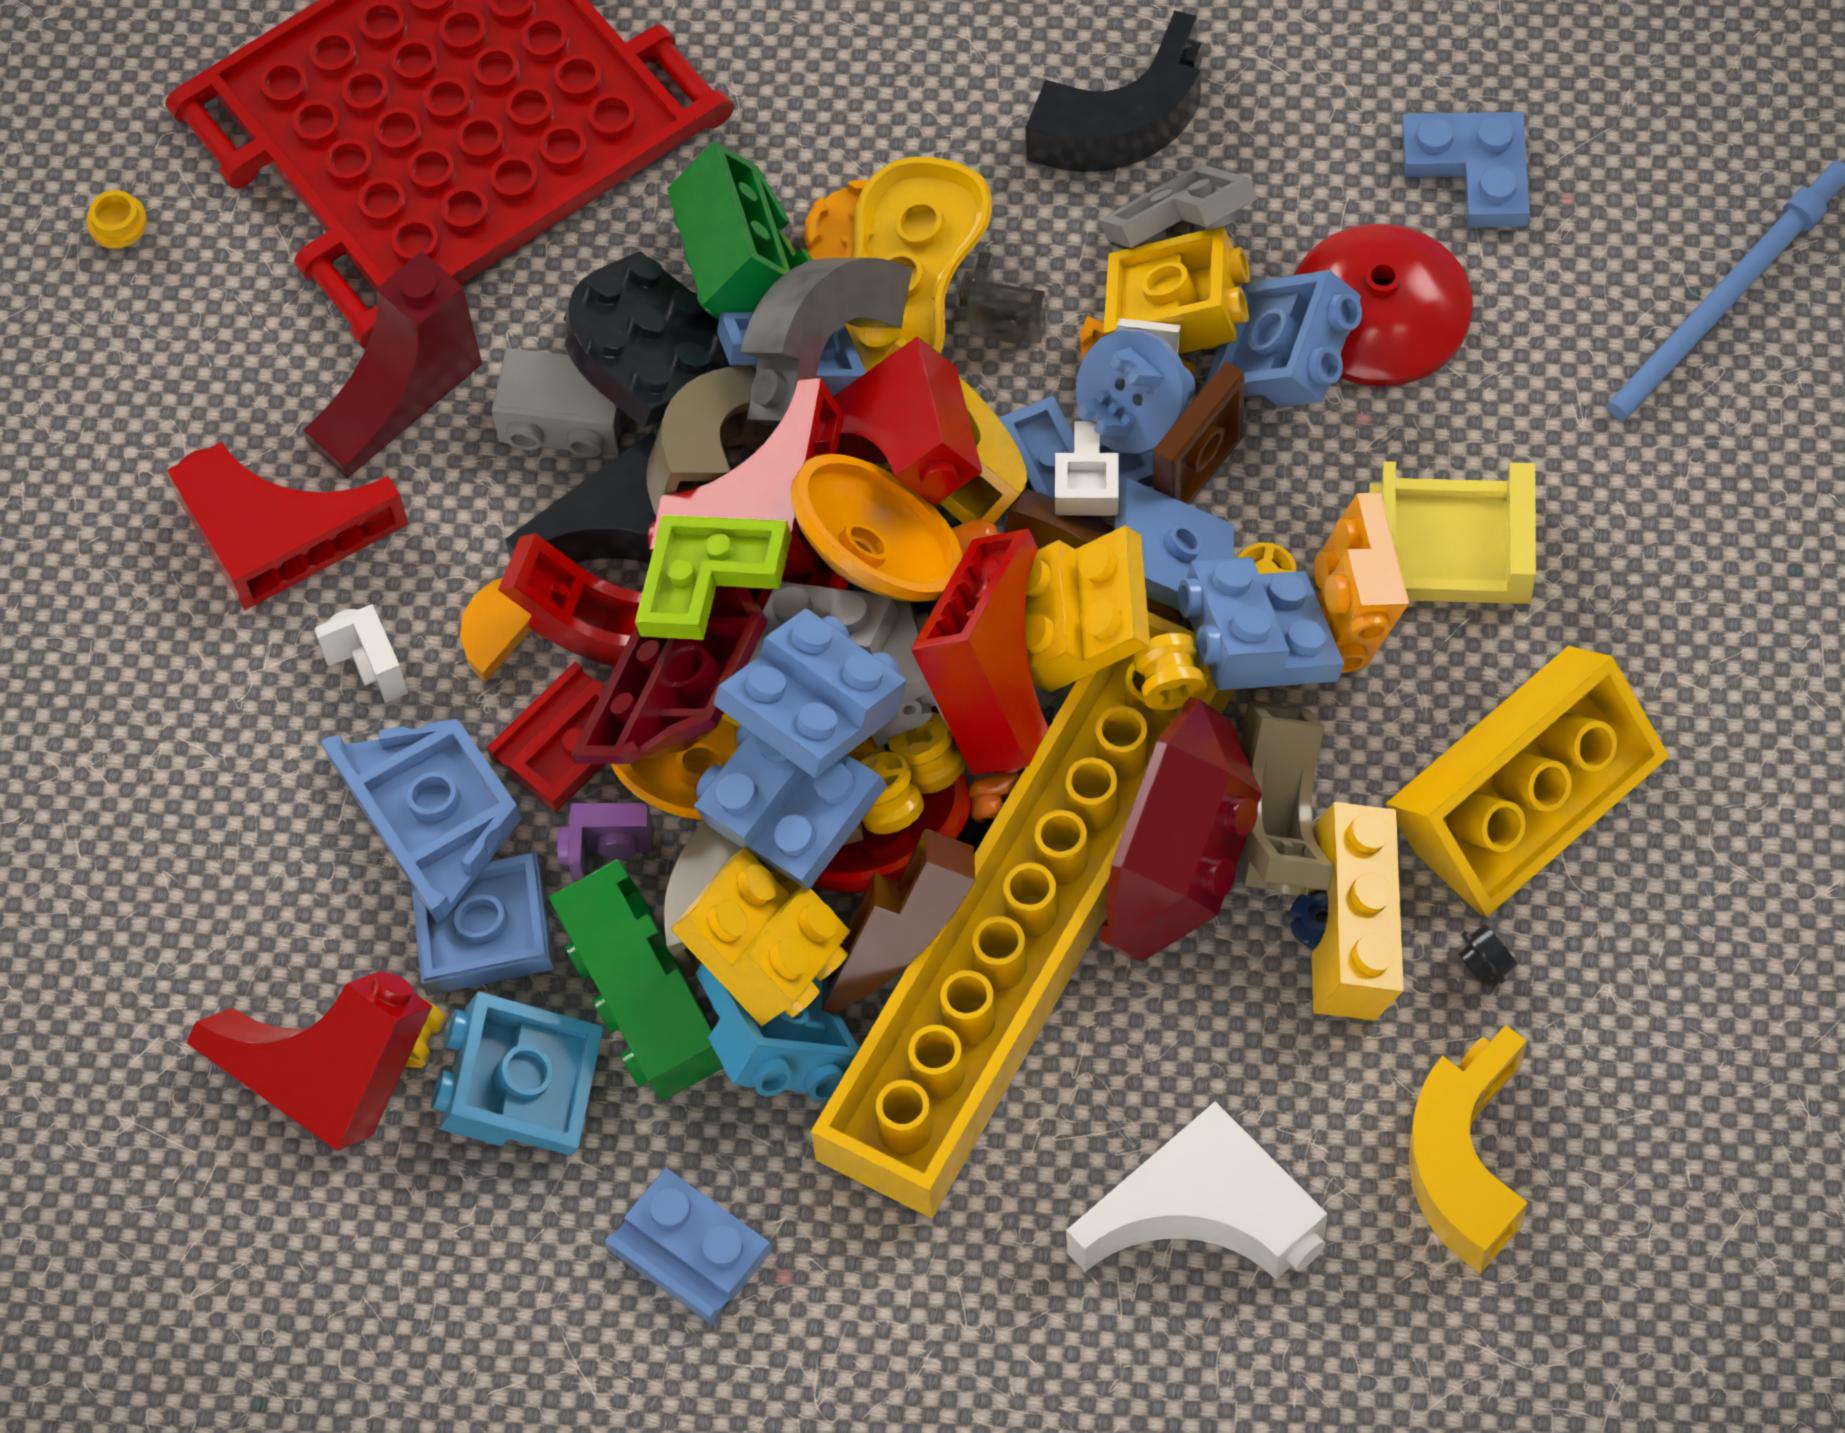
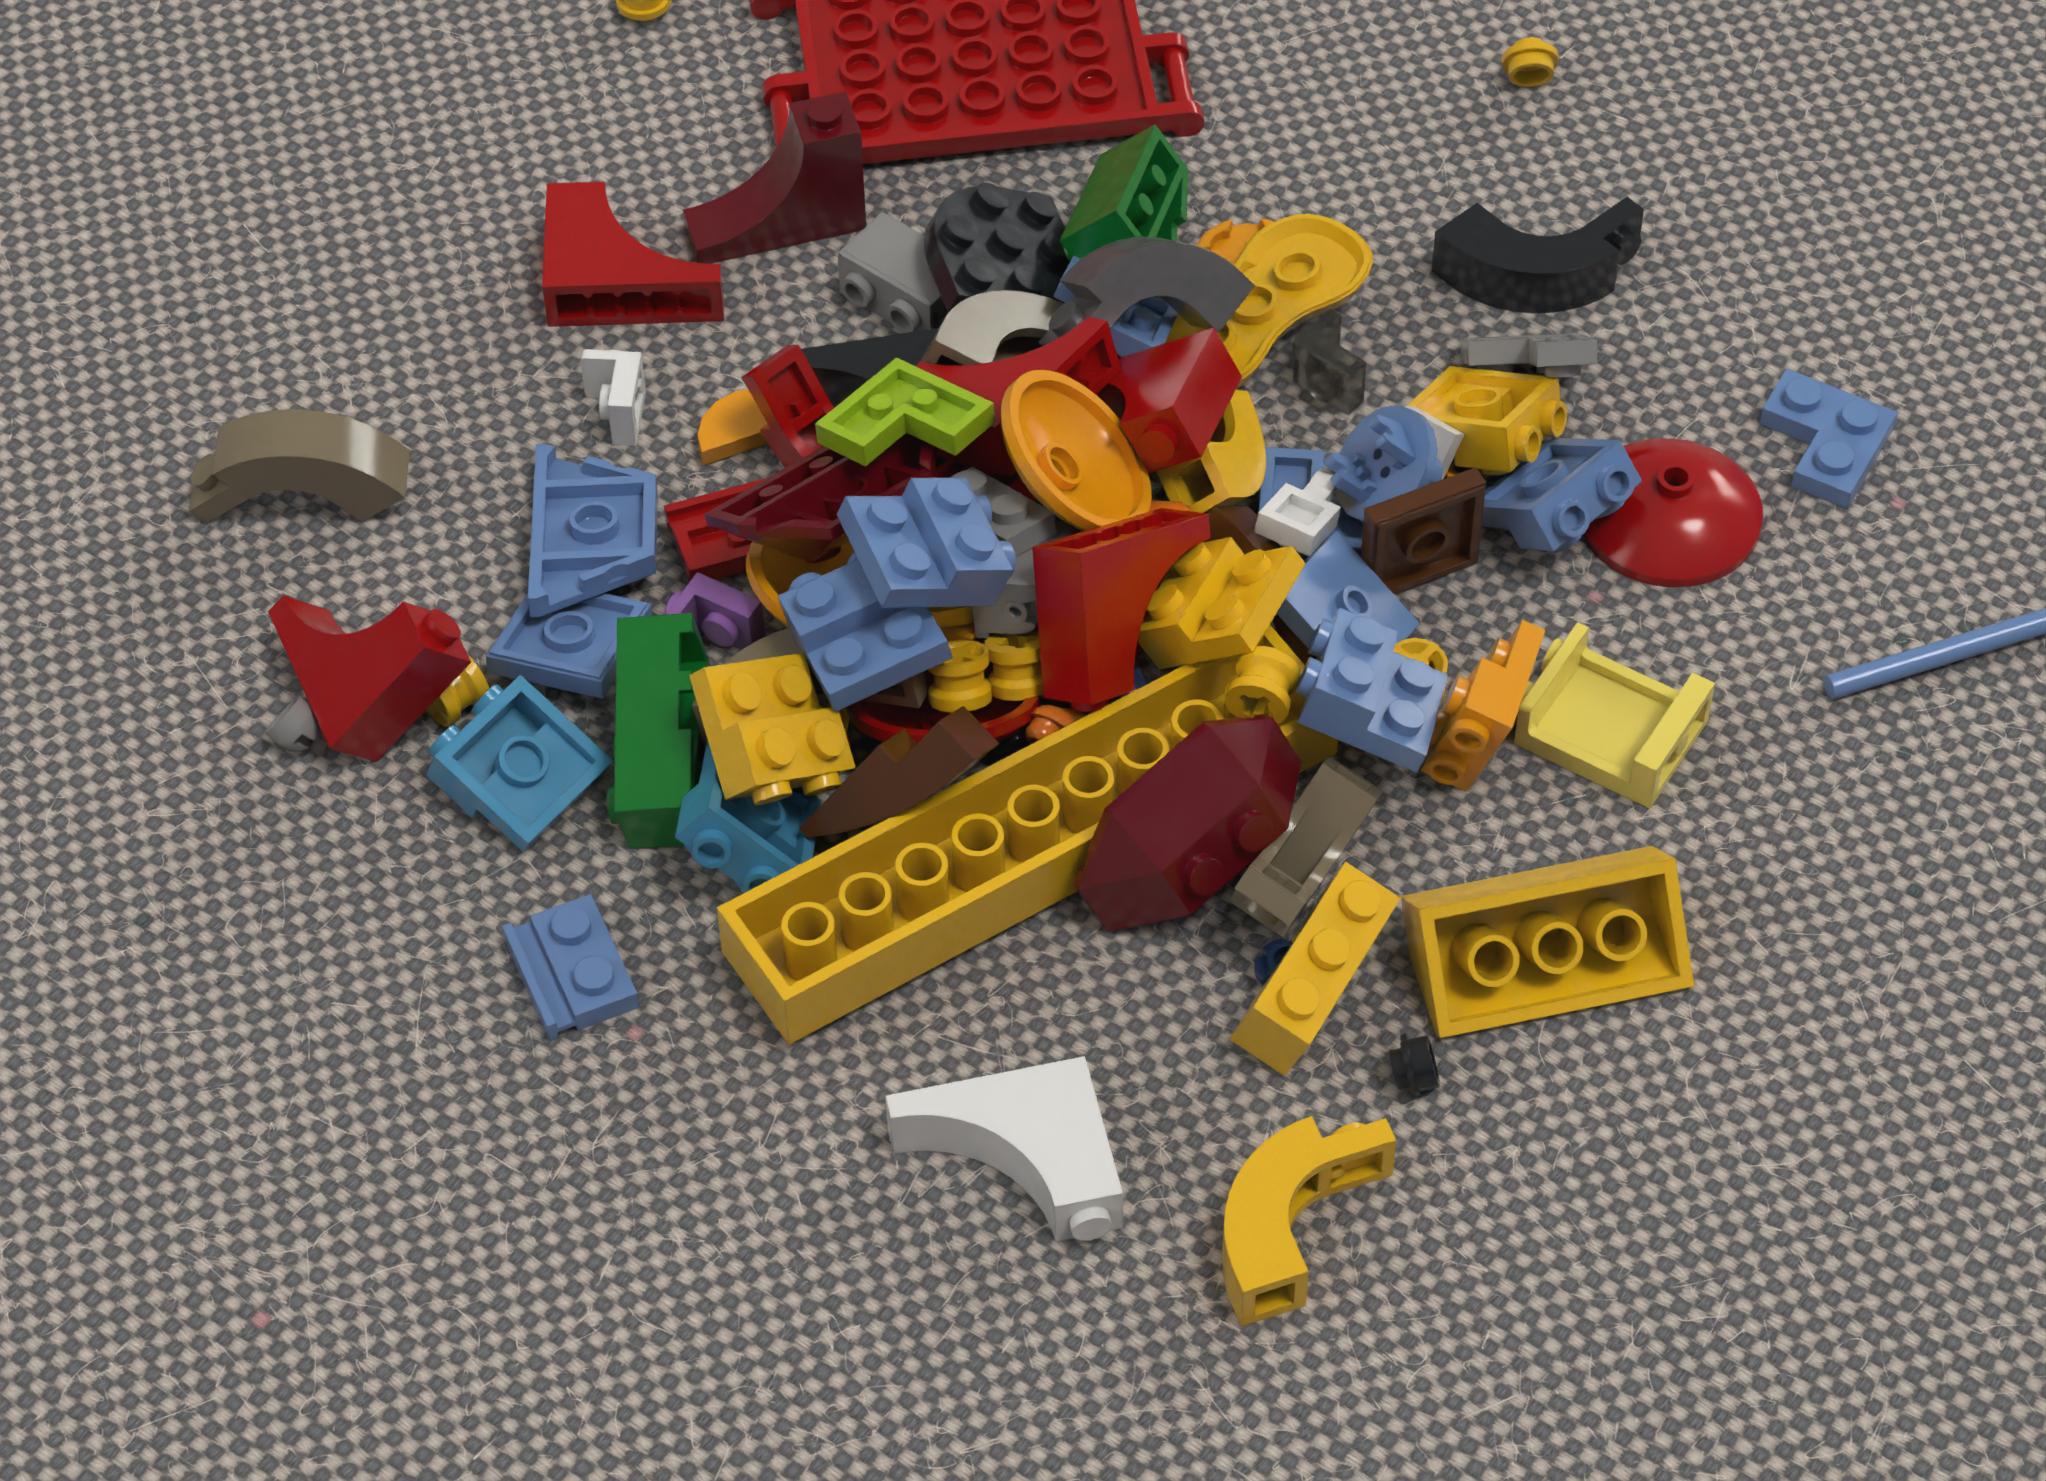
camera: 25 degrees right, 10 degrees down
none -> dark tan arch [189,409,410,523]
none -> light grey hinge [265,695,322,751]

